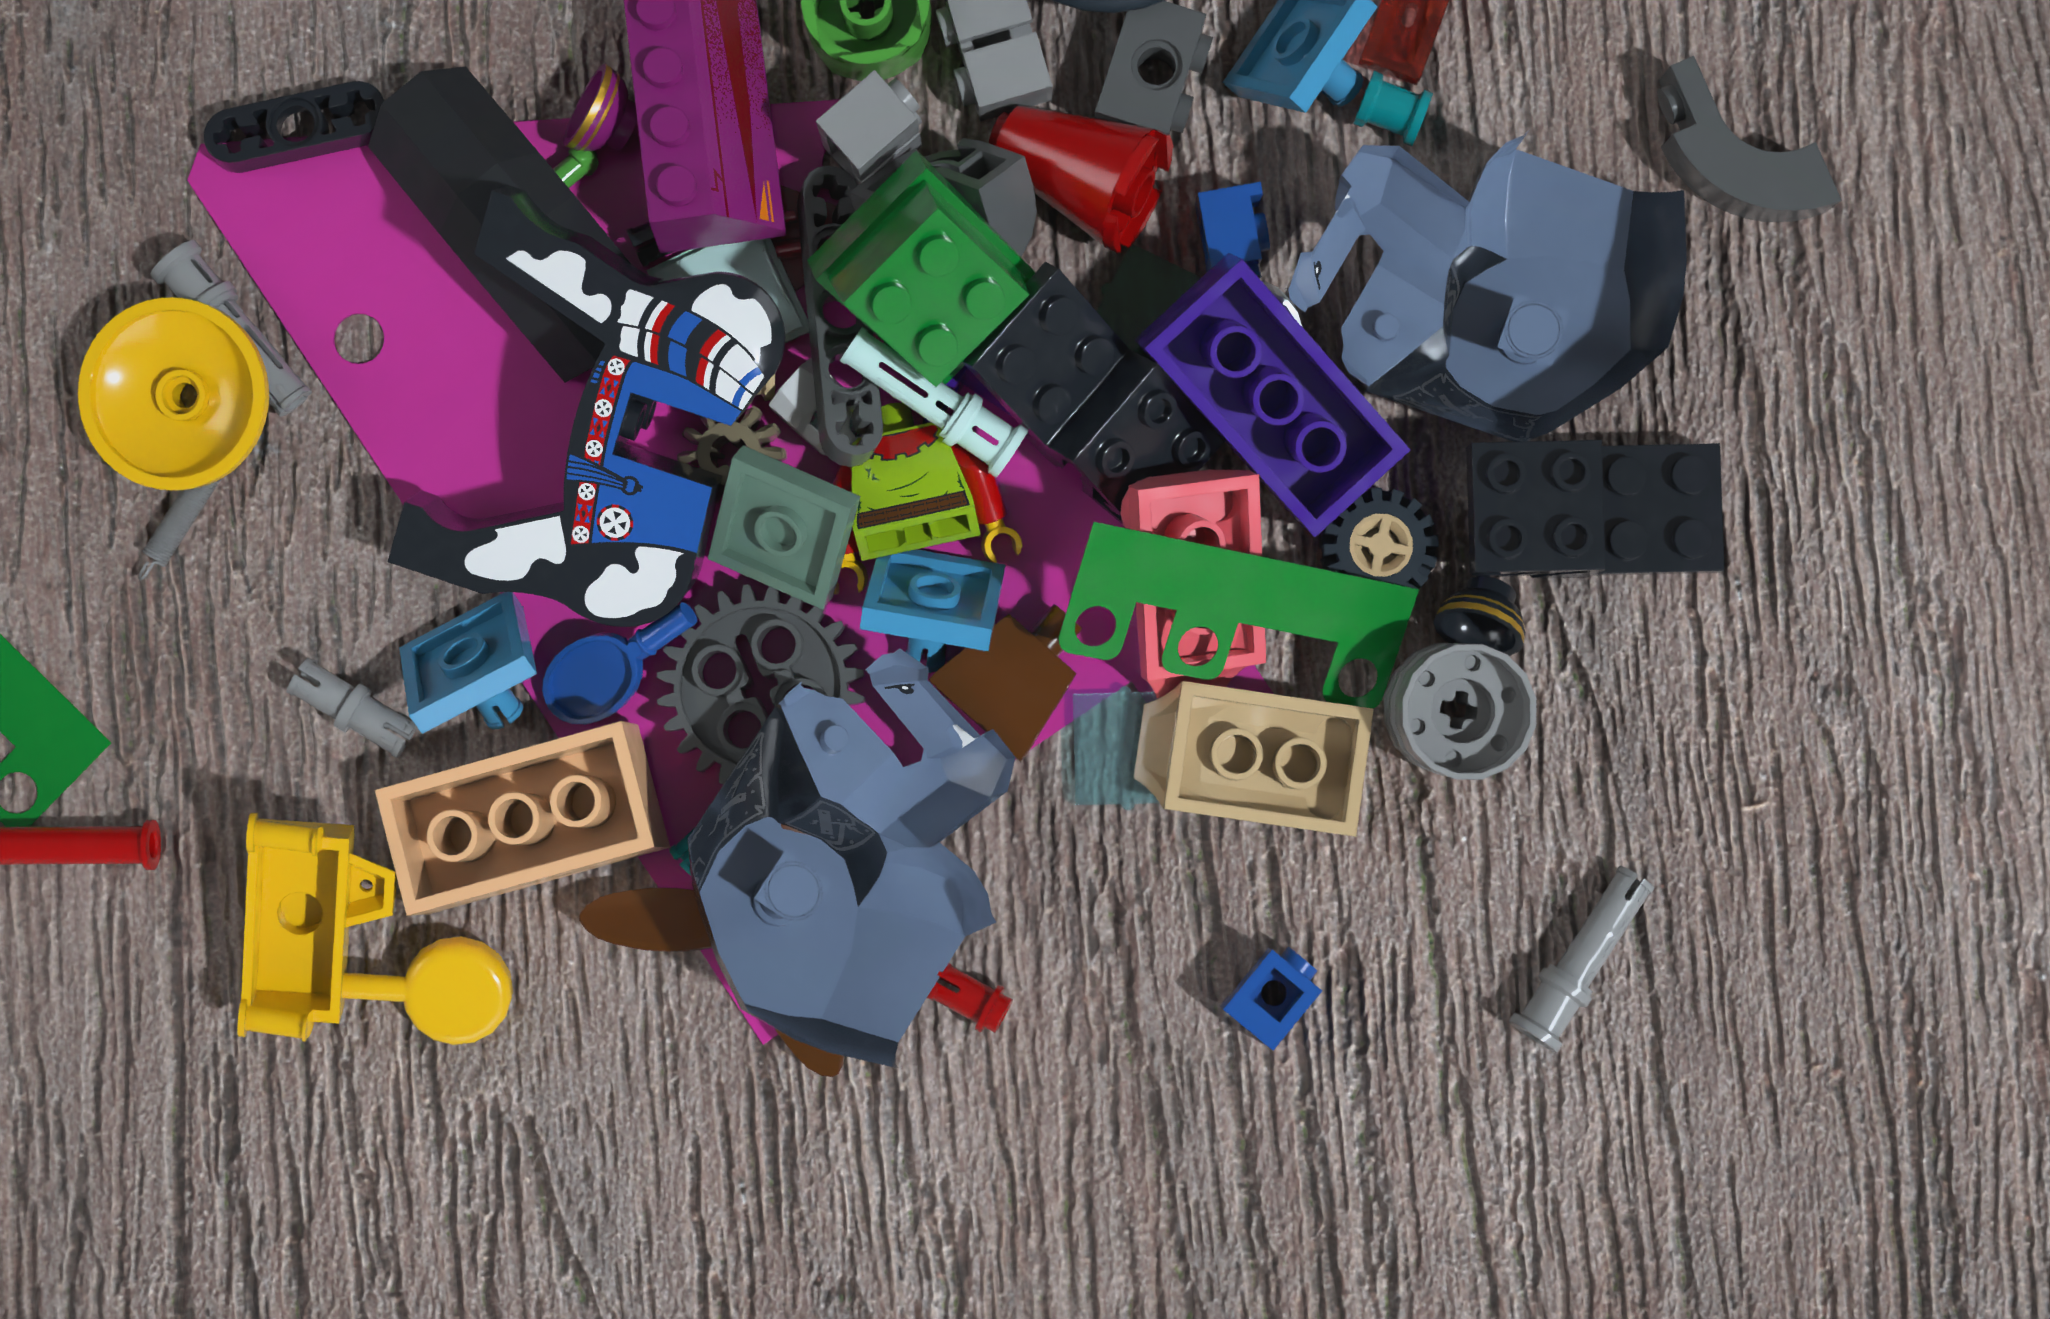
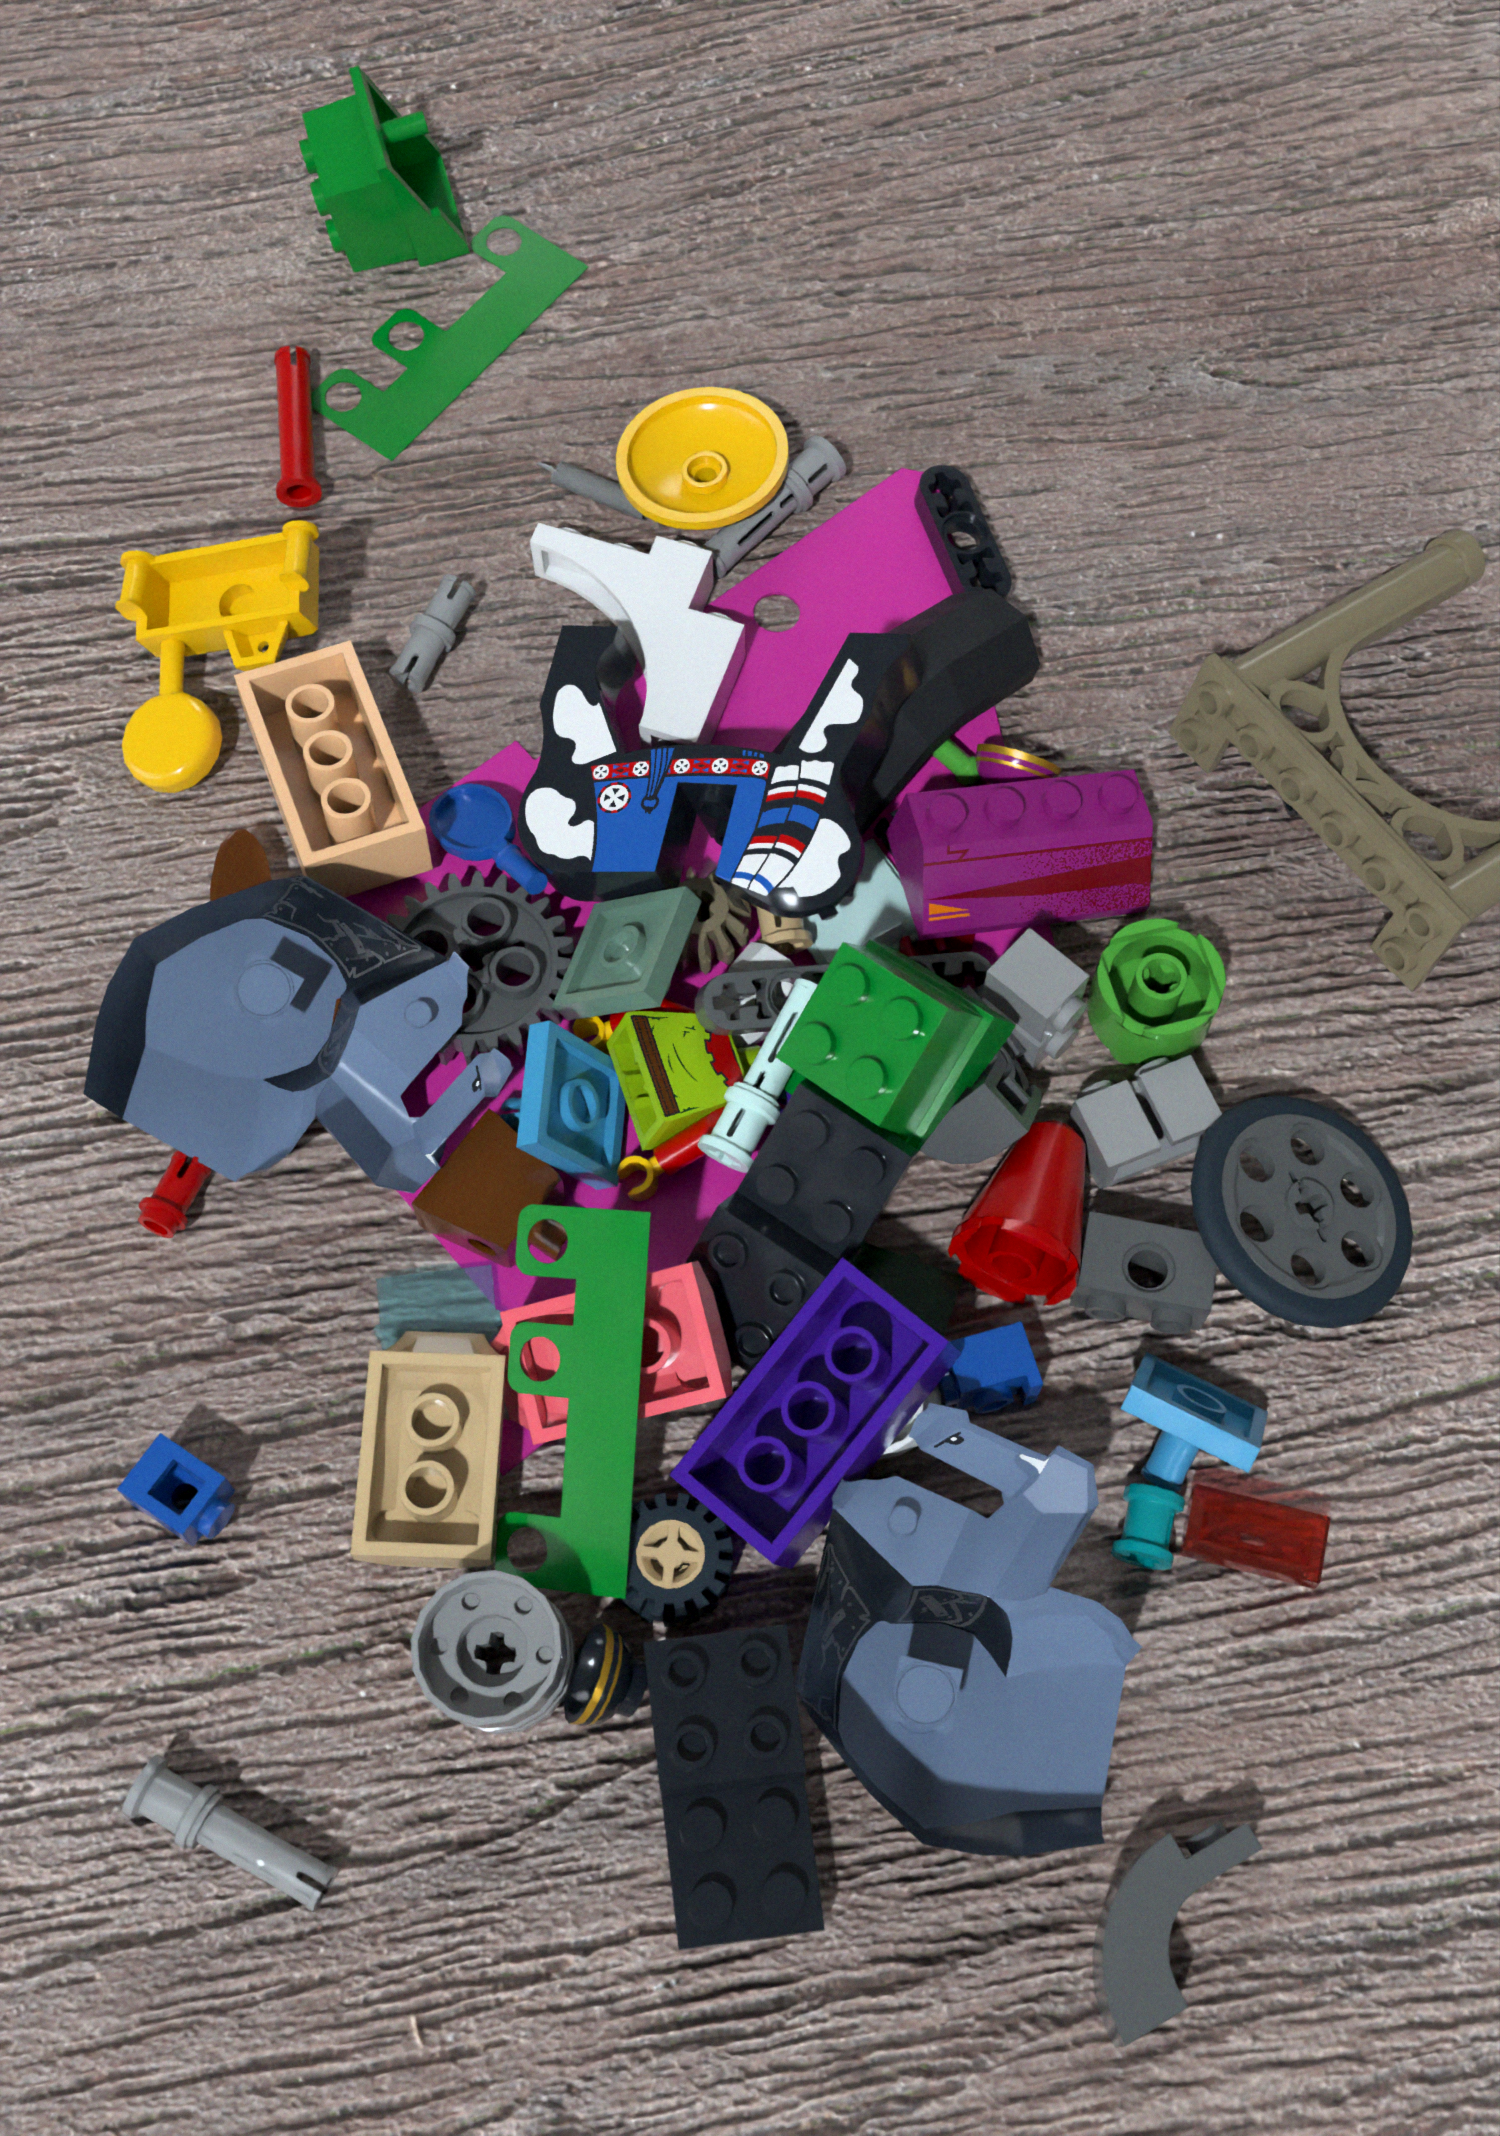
camera: 80 degrees right, 20 degrees down
dark azure tile [399,592,537,734] -> none
none -> white arch [530,523,745,749]

